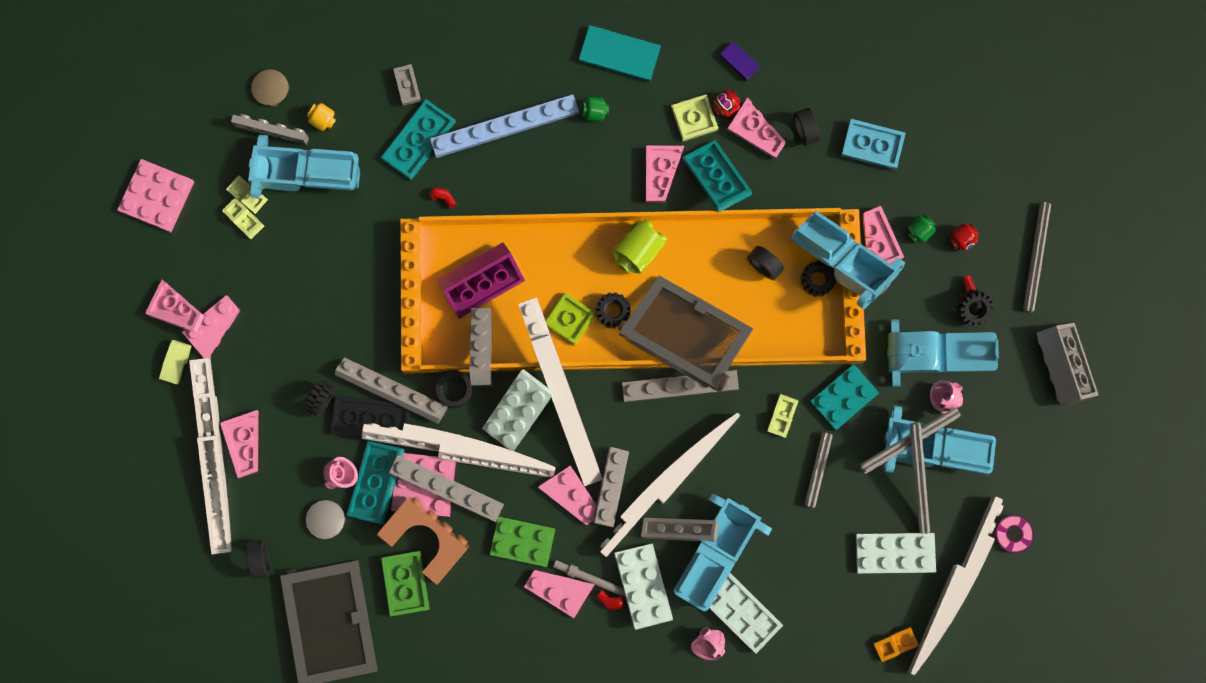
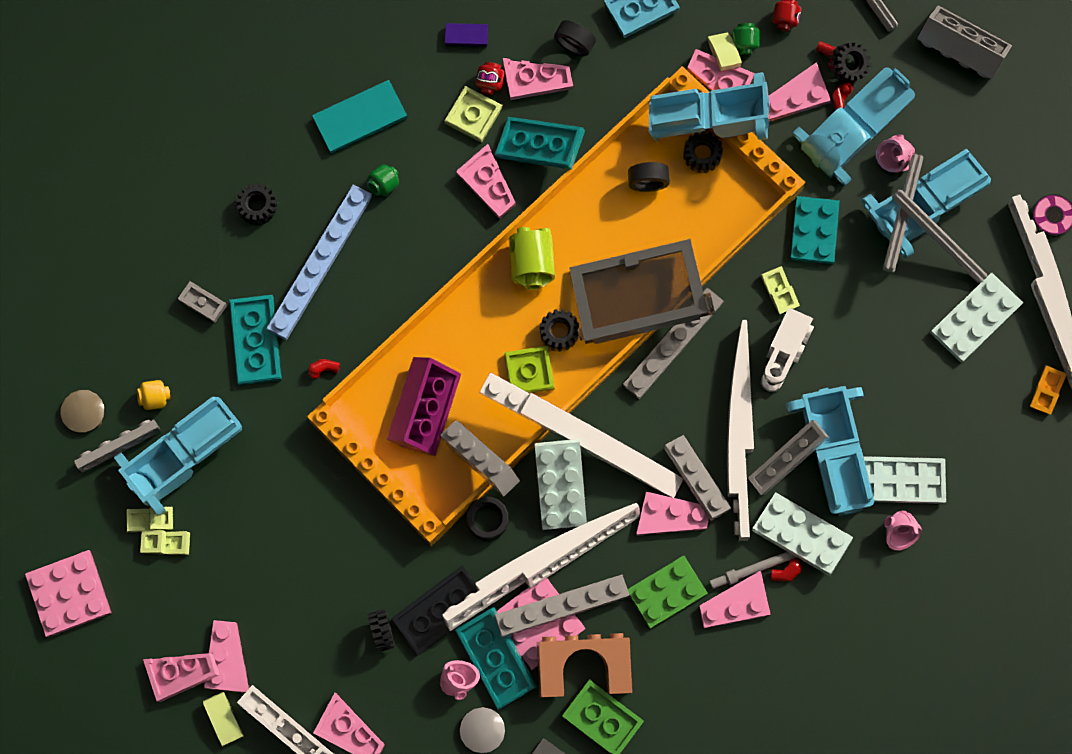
camera: 40 degrees left, 5 degrees down
light grey plate [335,358,448,424] -> none
light grey axle [805,432,833,508] -> none
none -> black tyre [236,183,277,225]
none -> yellowish green slope [707,32,742,71]
none -> white brick [761,308,814,392]
none -> bright pink wing [769,62,831,122]
none -> red arm [832,82,853,111]

